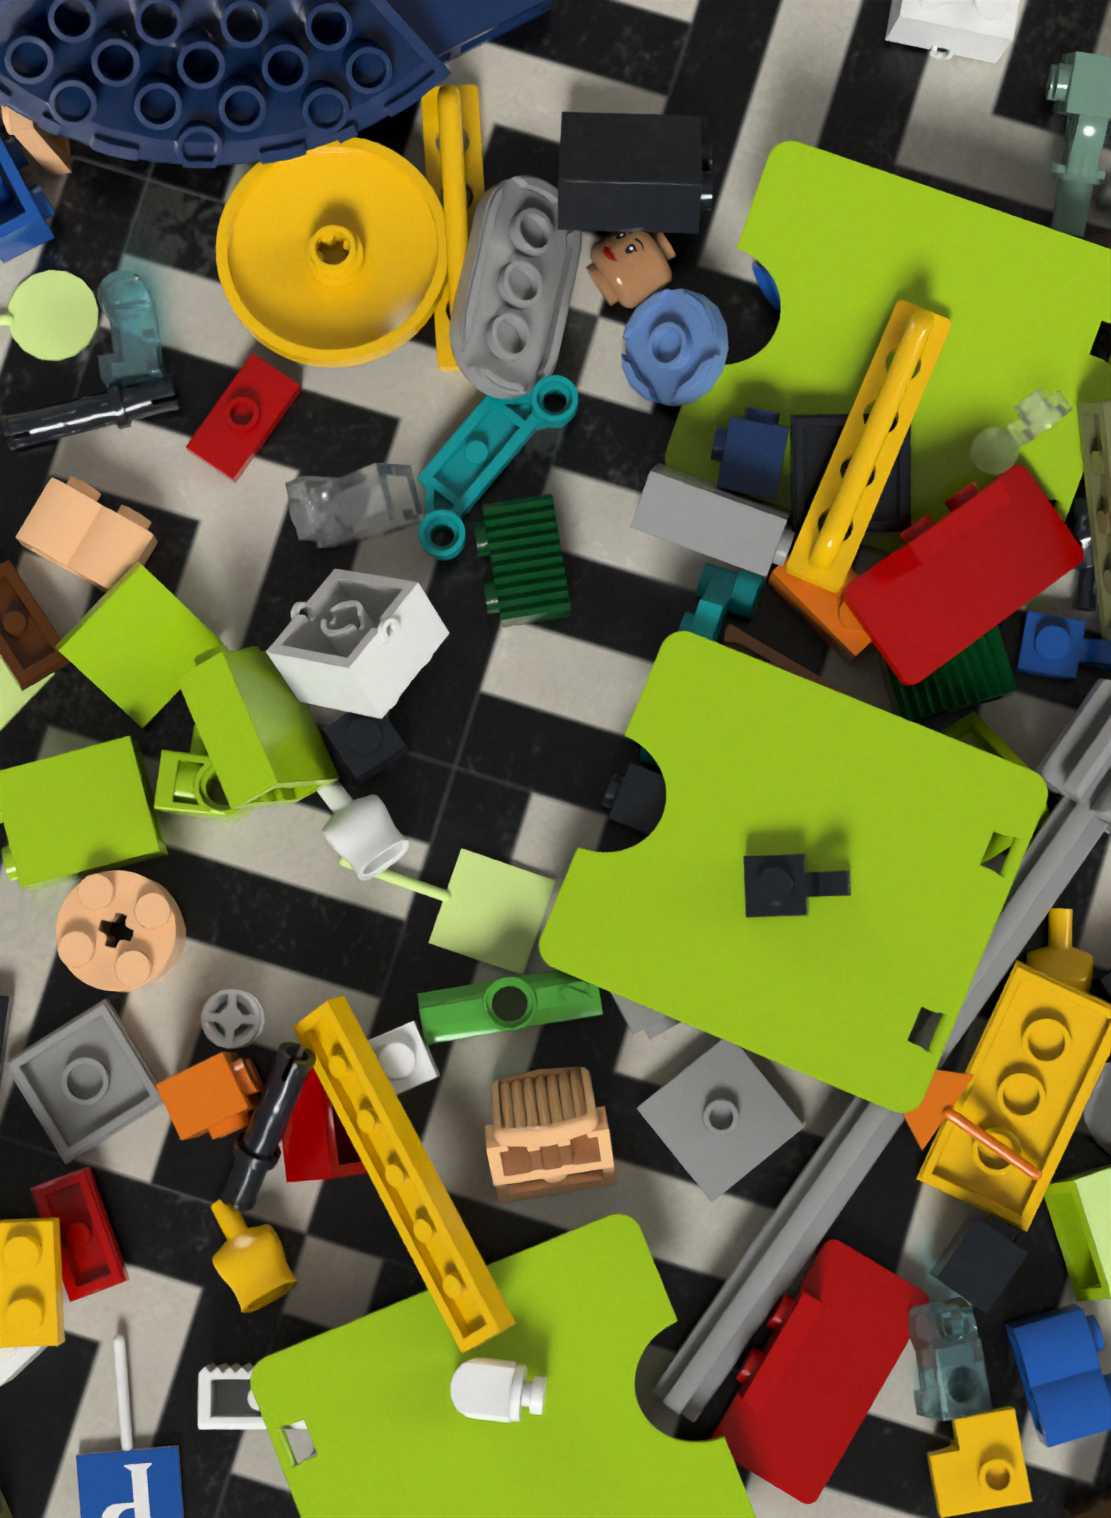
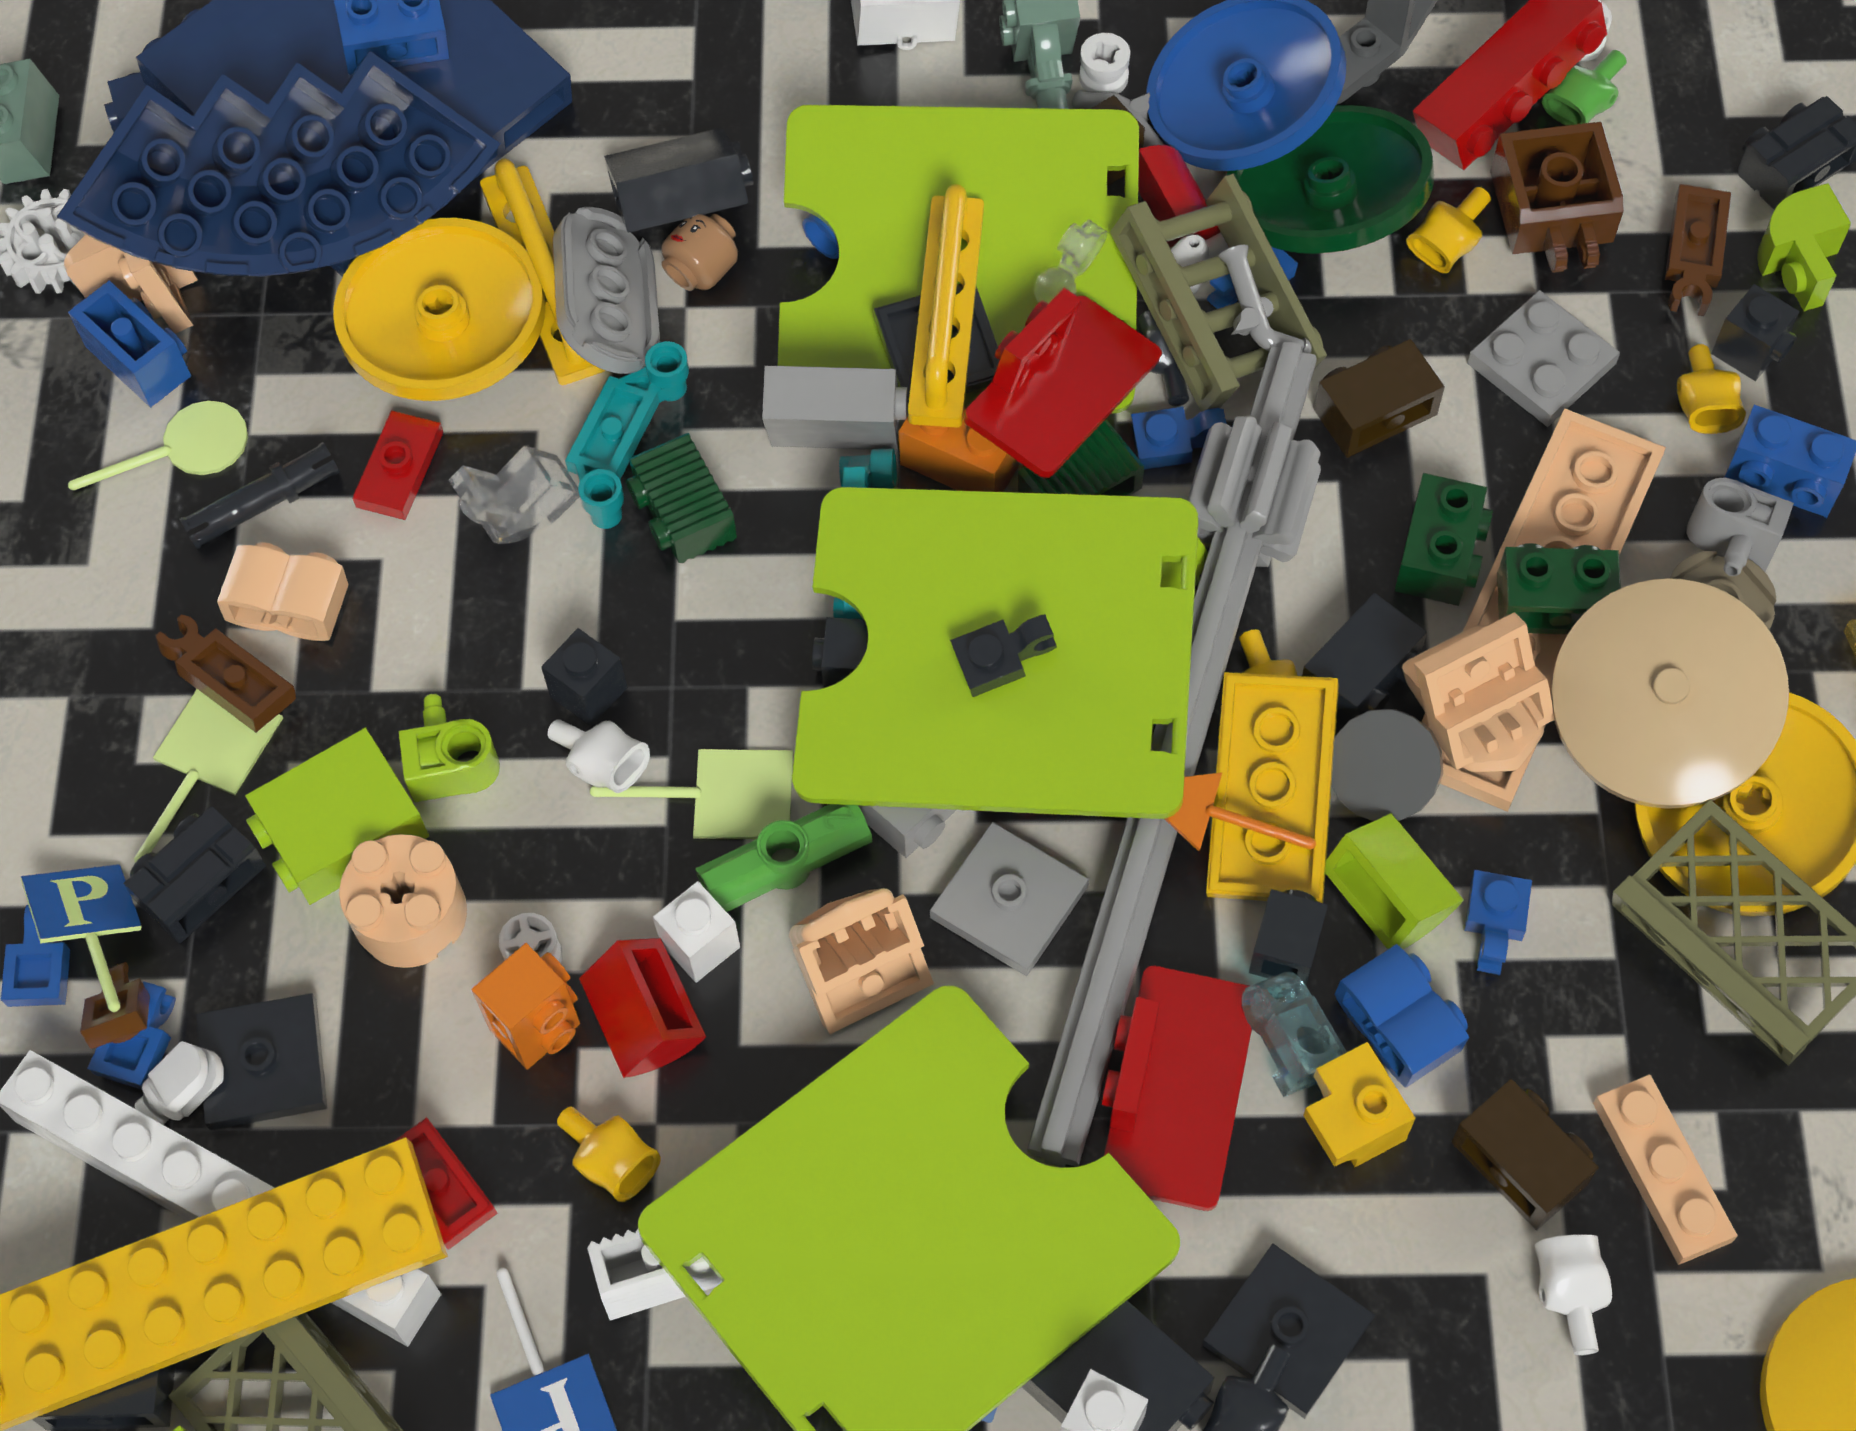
camera: 20 degrees left, 20 degrees down
light grey tile [4,999,164,1164] -> none
lime tile [55,561,224,728] -> none
clear light blue leg [97,270,165,387] -> none
lime brick [176,645,339,809] -> none
black pin [218,1042,316,1211] -> none
white brick [266,569,449,719] -> none
yellow plate [293,995,516,1354] -> none
white arm [450,1357,547,1423] -> none
medium blue tile [621,289,729,407] -> none
dark blue brick [711,406,790,499] -> none

